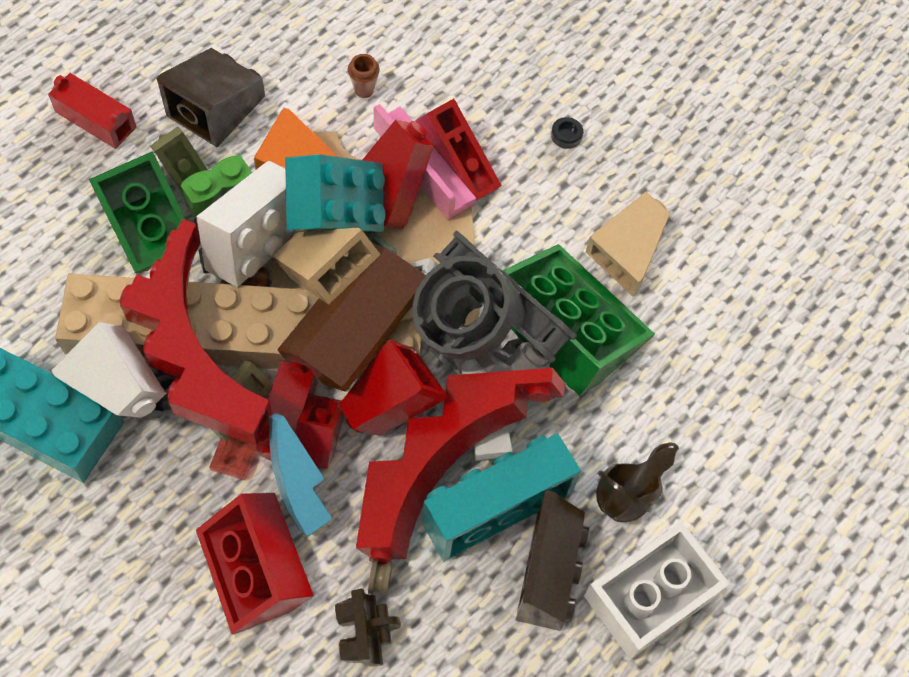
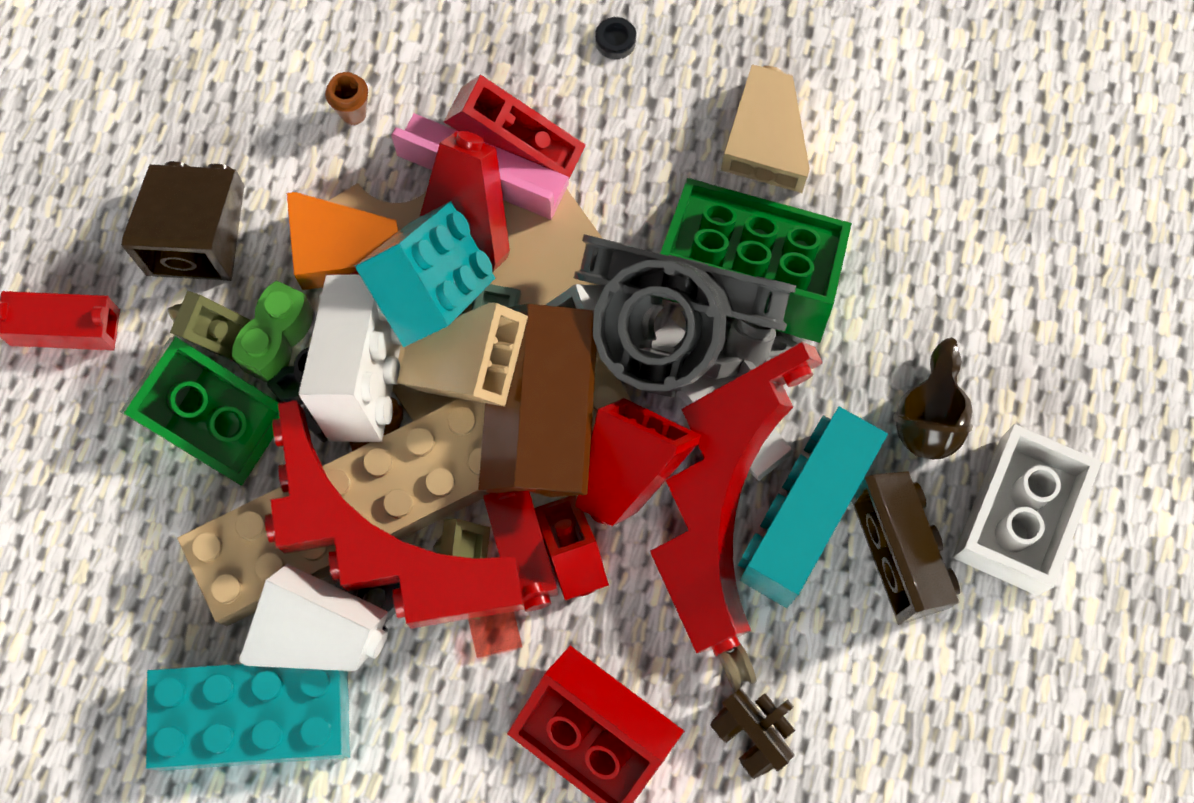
camera: 25 degrees left, 10 degrees up
medium azure slope [269,413,332,537] -> none

